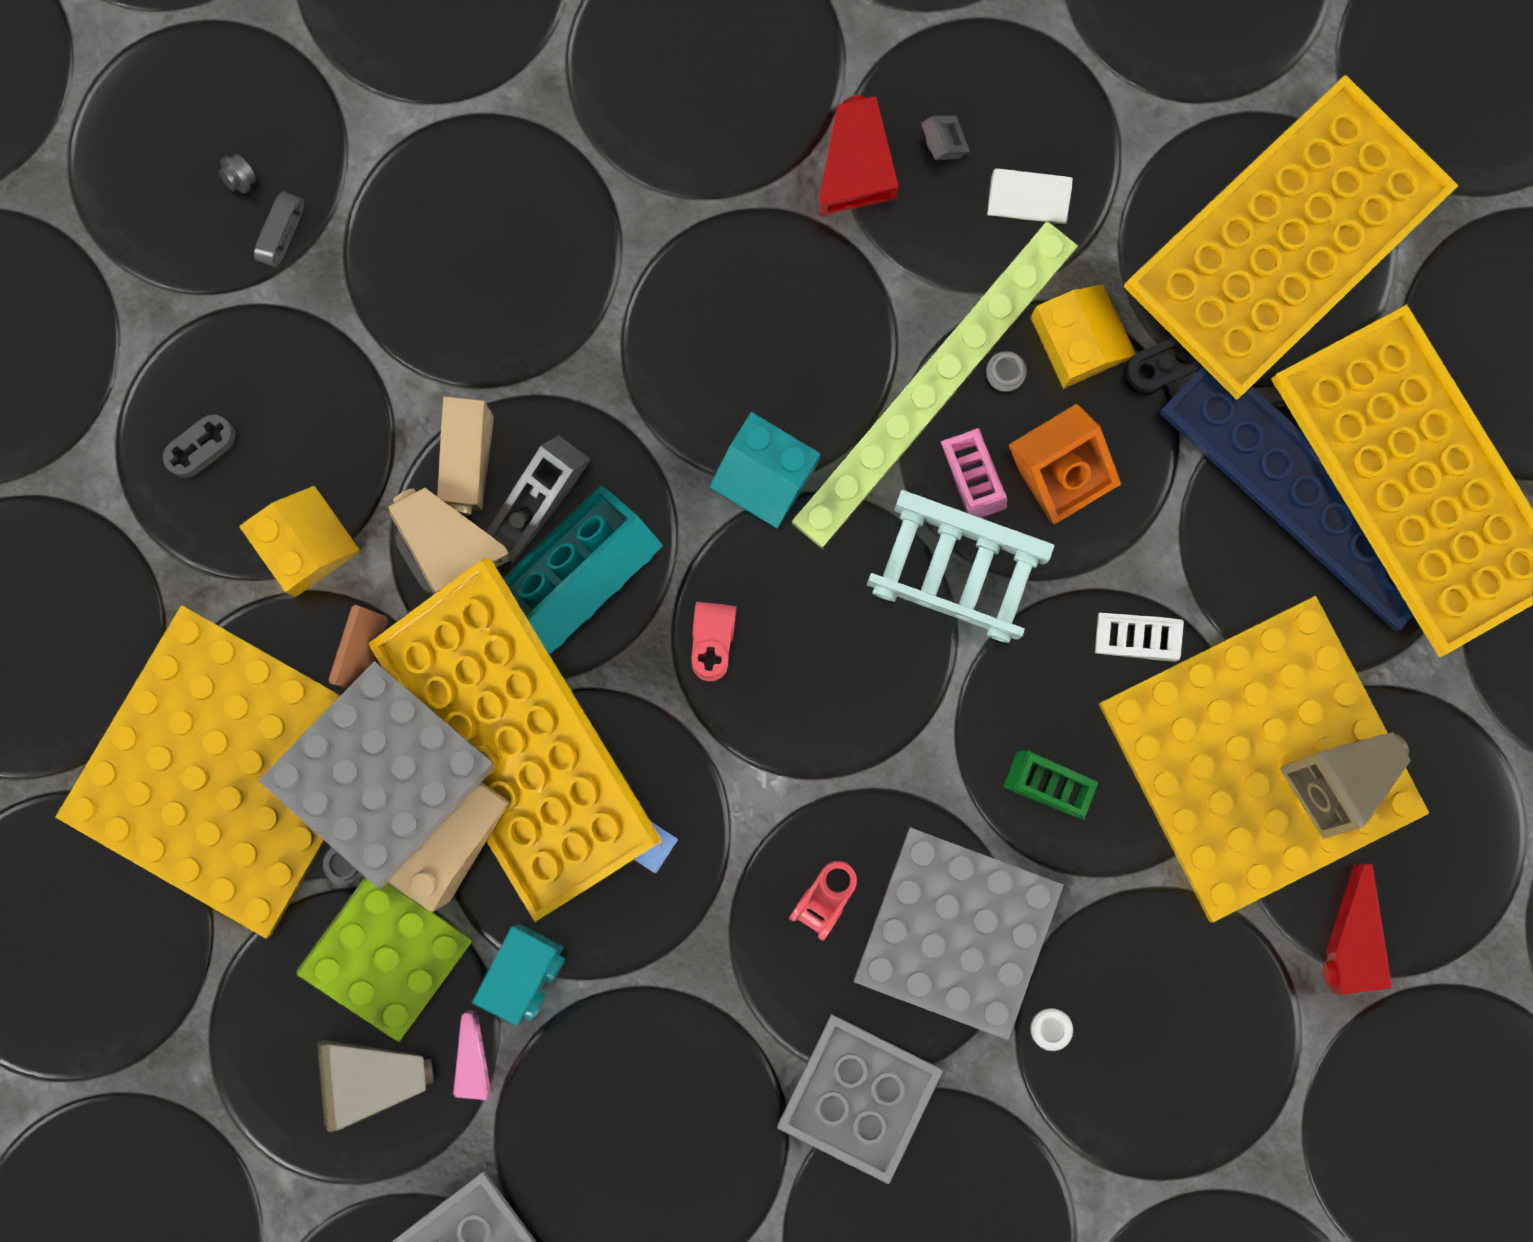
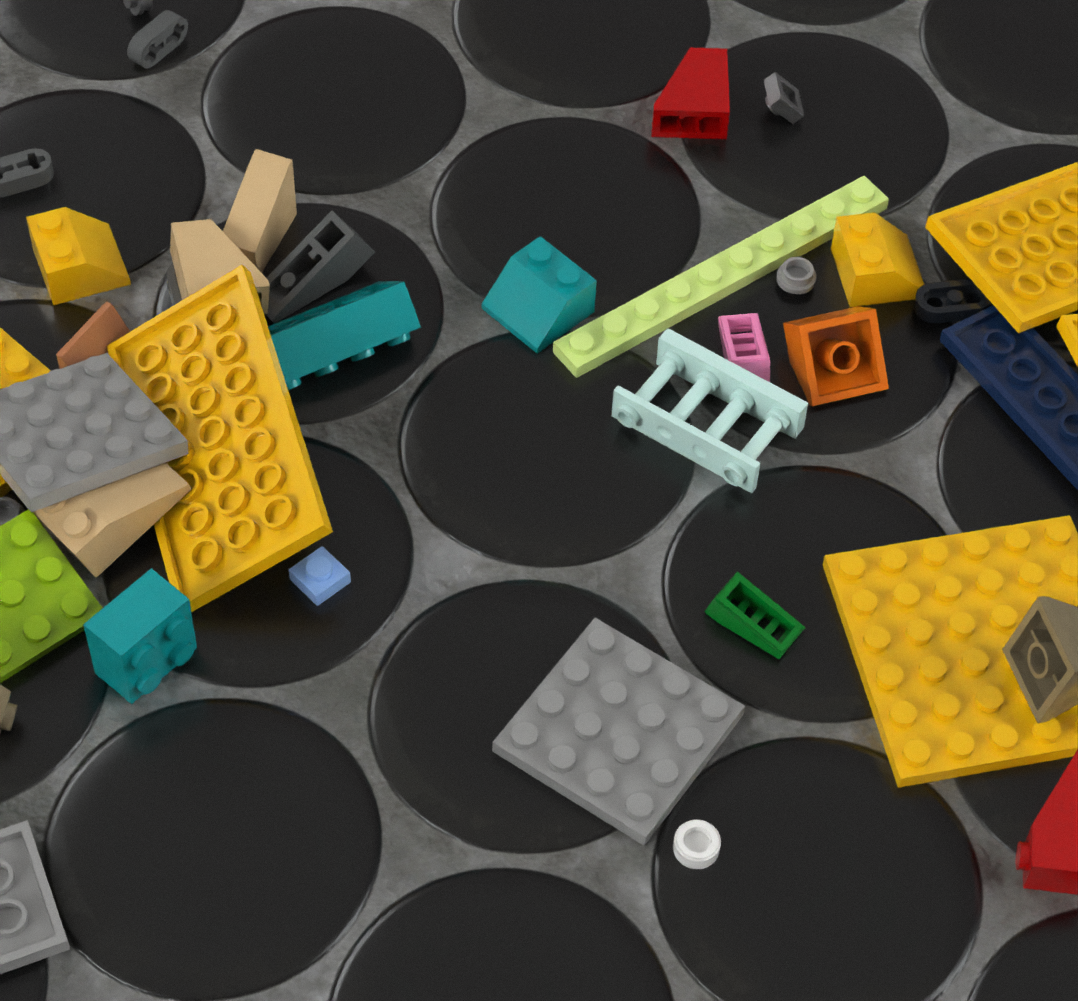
camera: 15 degrees right, 30 degrees down
bright pink slope [453,1010,491,1100] -> none
coral piece [691,602,737,682] -> none
light grey plate [777,1014,943,1184] -> none
coral piece [789,861,857,941] -> none
white slope [987,169,1073,224] -> none
white slope [1095,613,1184,662] -> none

